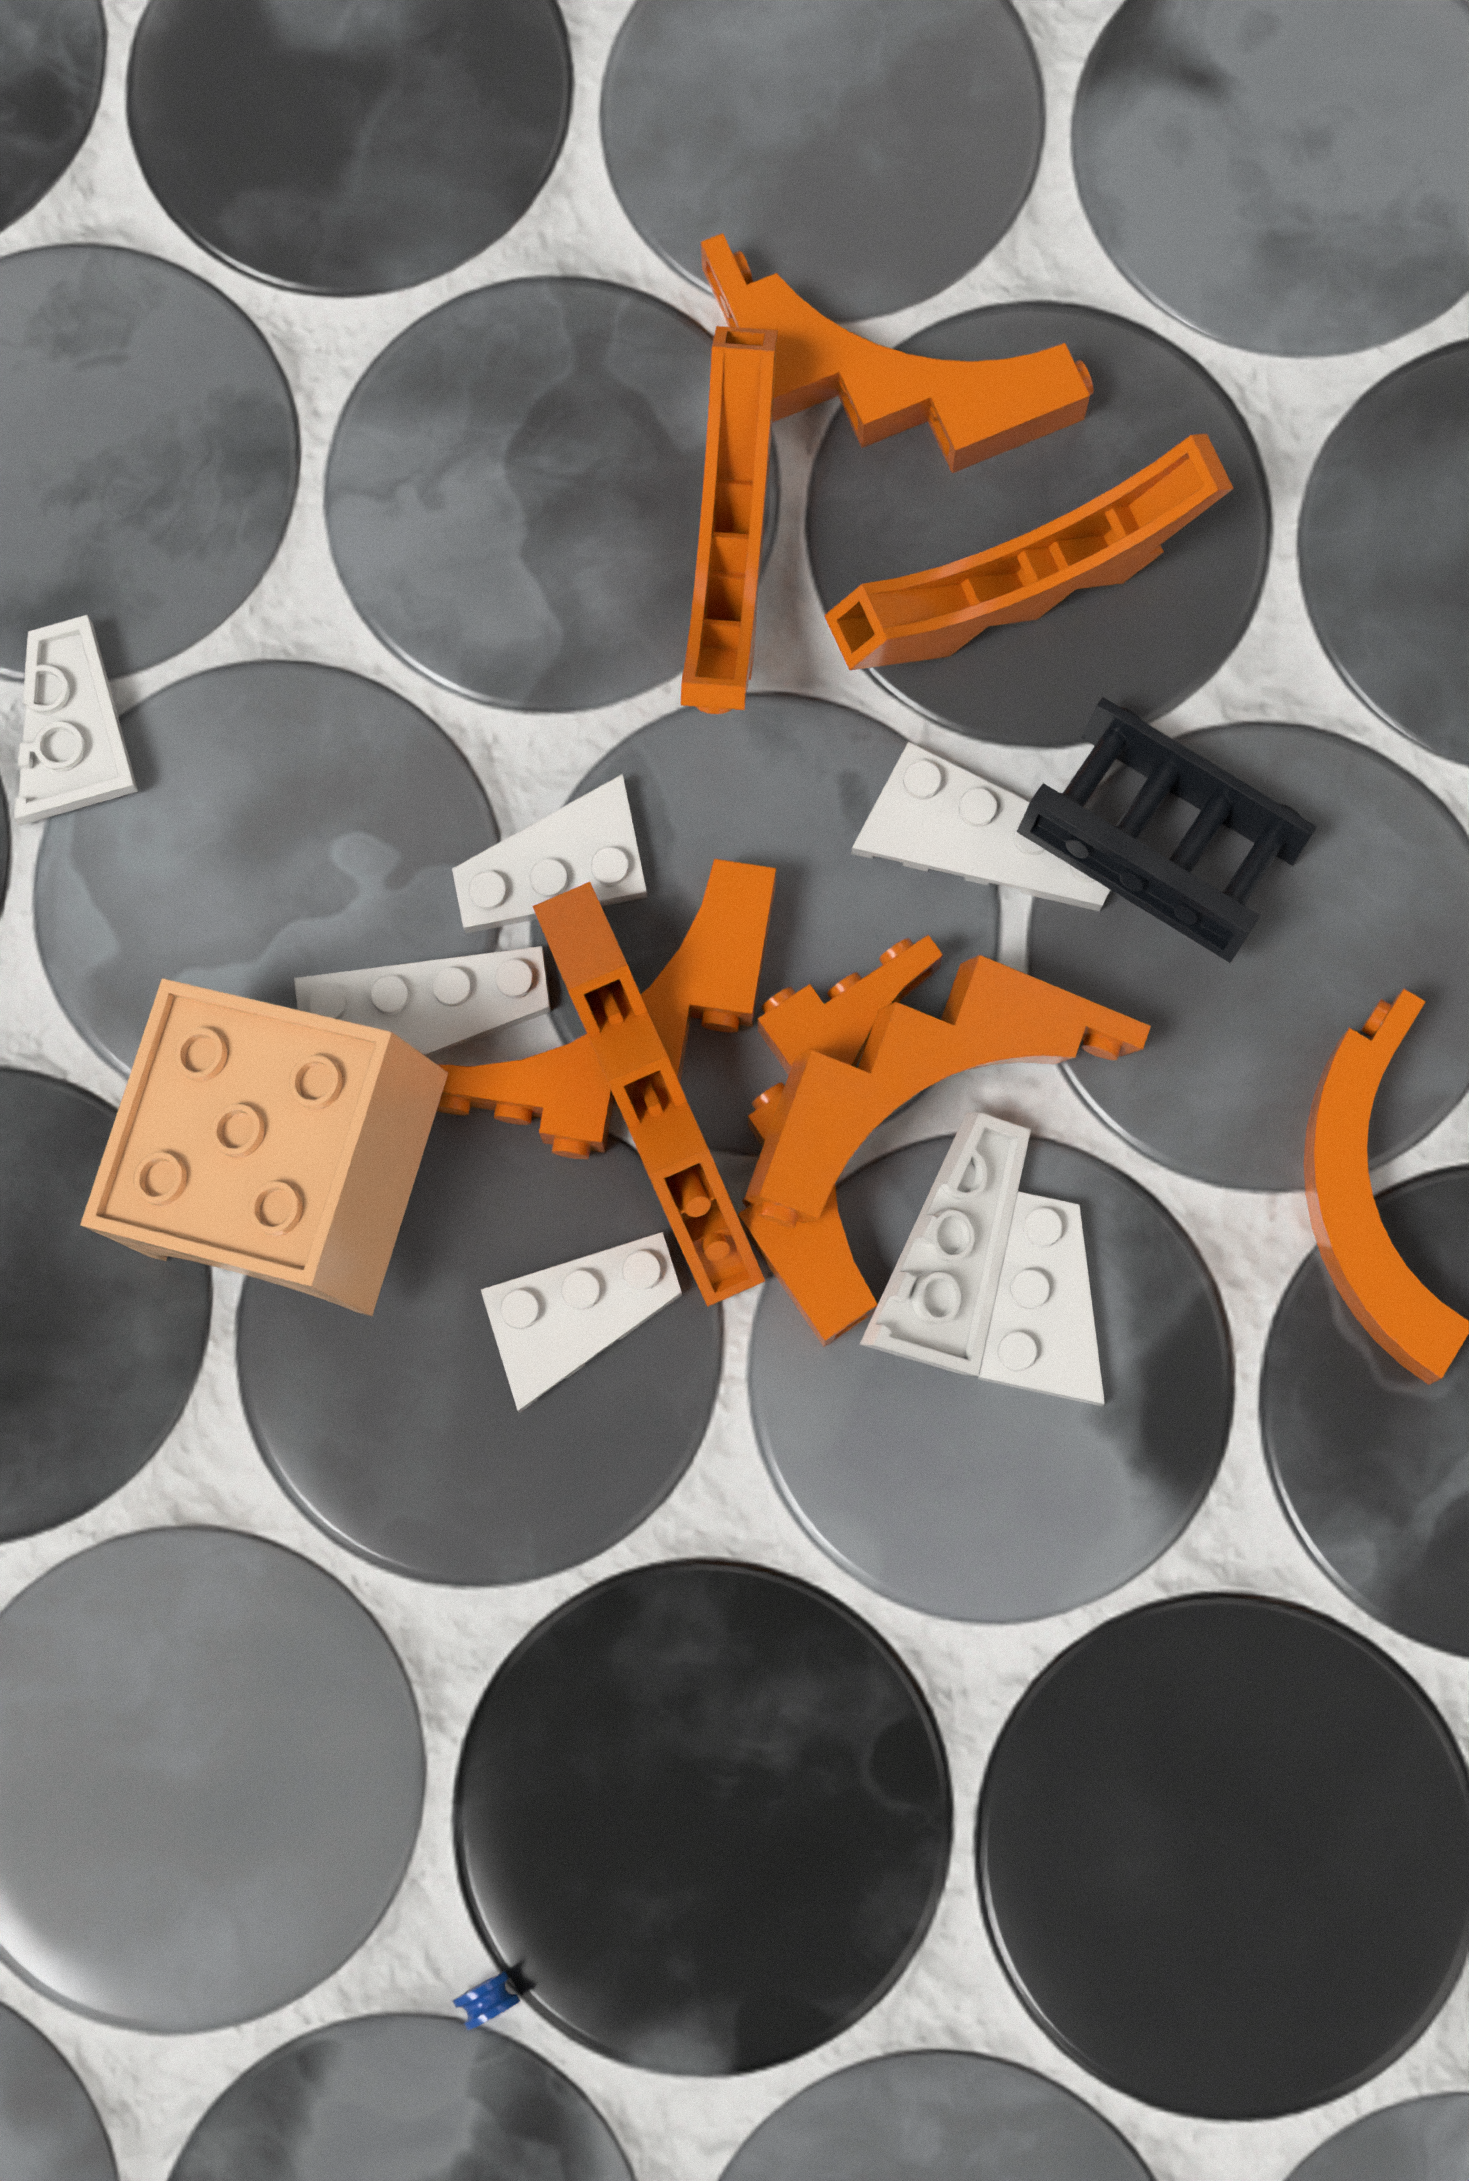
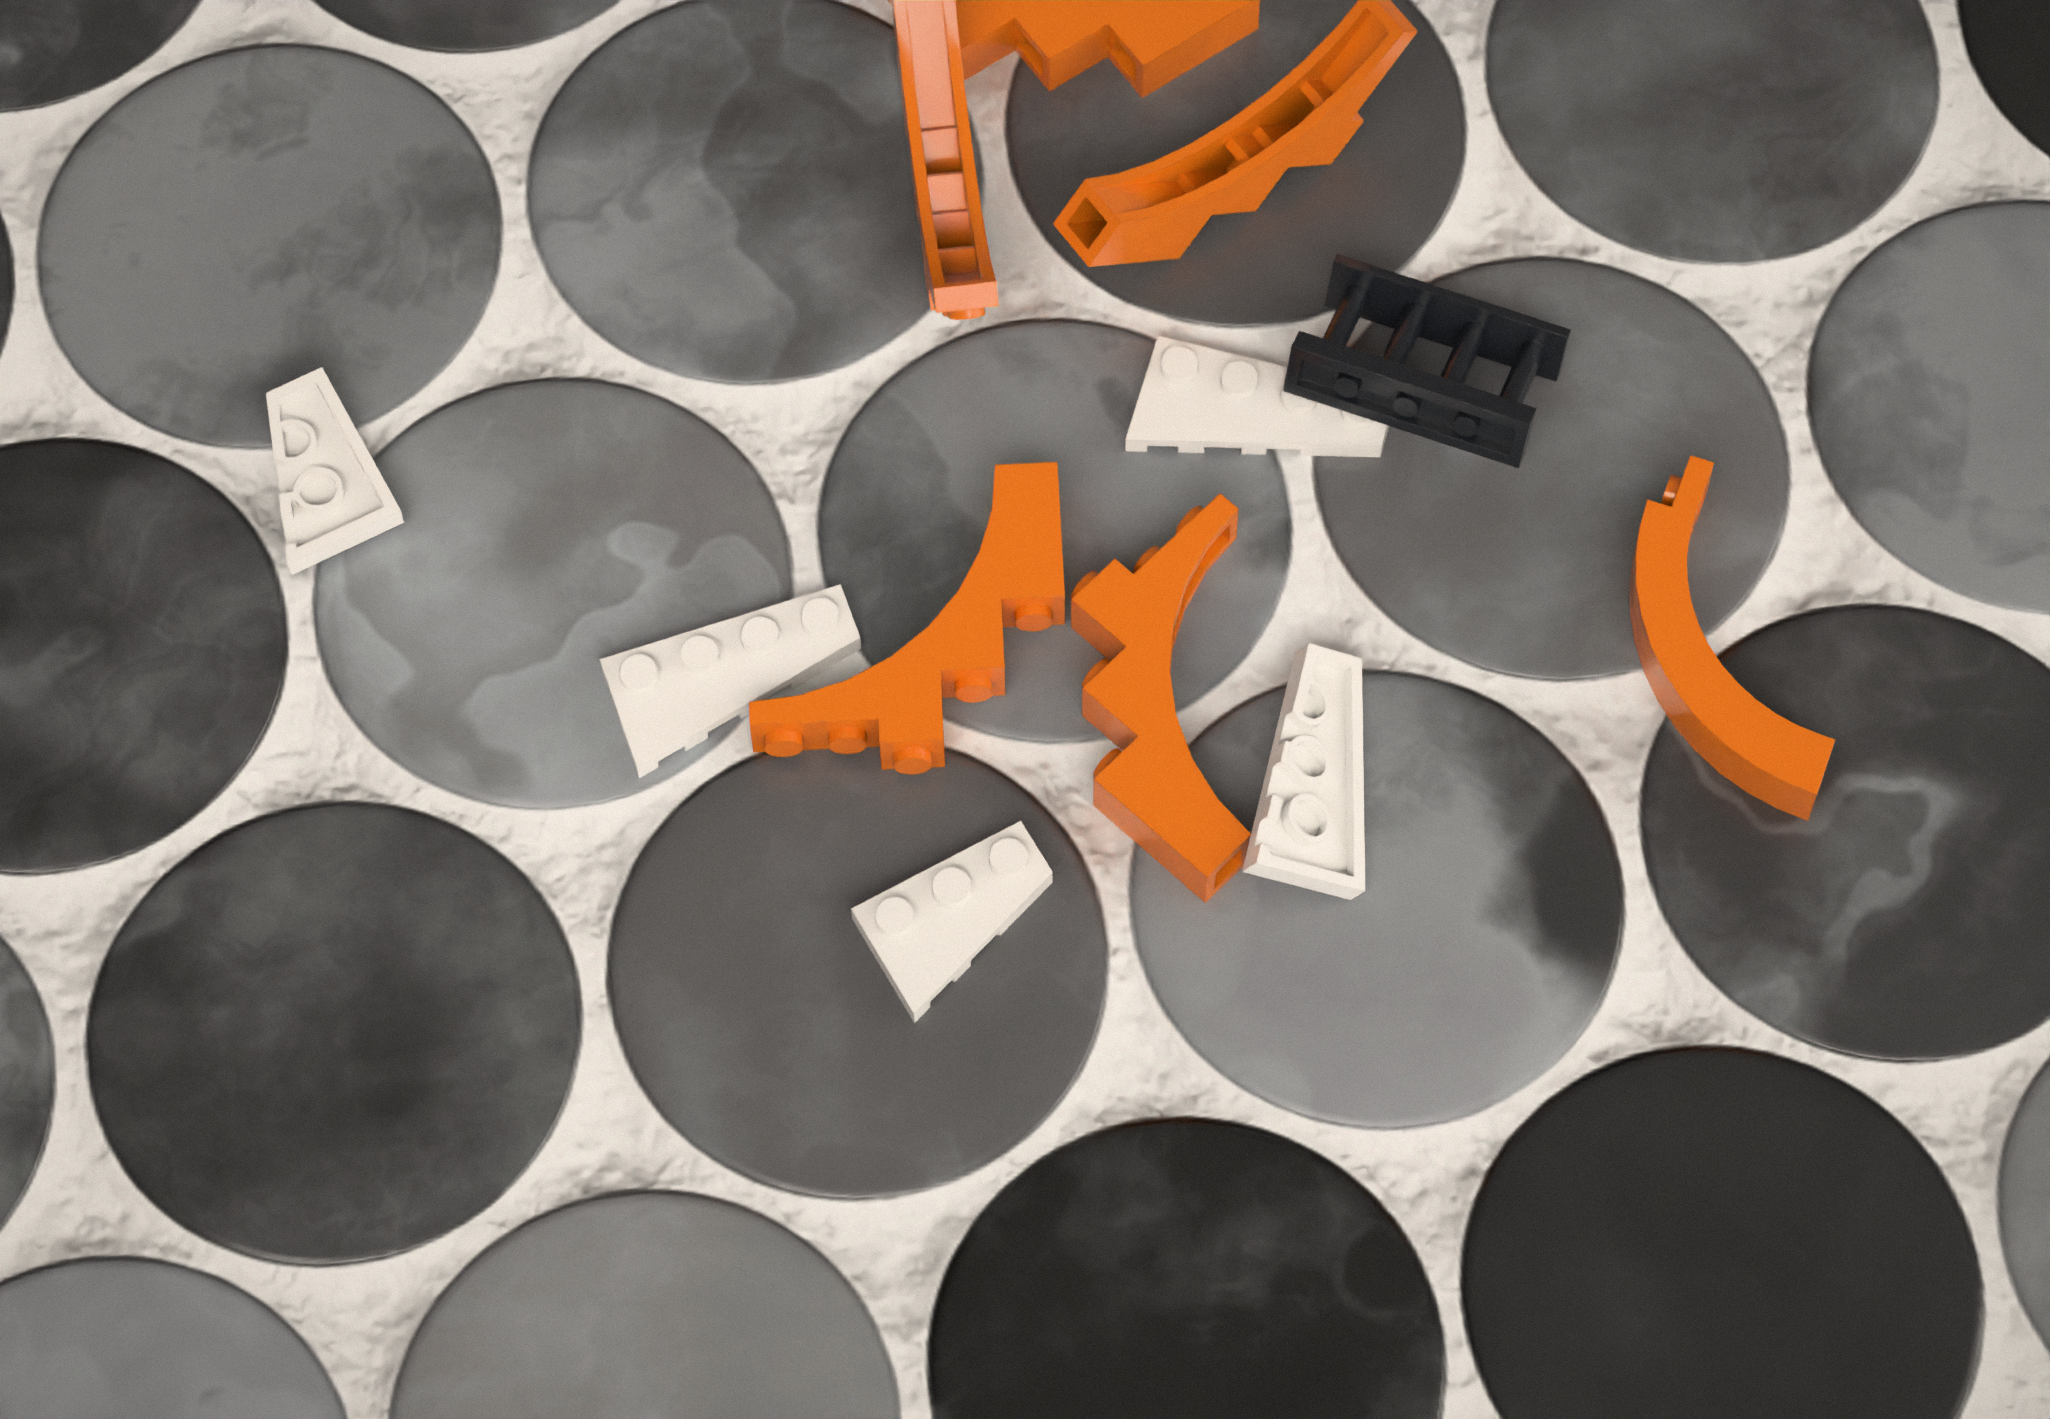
camera: 15 degrees left, 15 degrees down
light nougat container [80,978,448,1316] -> none
white wing [452,774,647,934] -> none
orange arch [532,881,765,1307] -> none
orange arch [744,955,1151,1228] -> none
white wing [977,1191,1105,1406] -> none

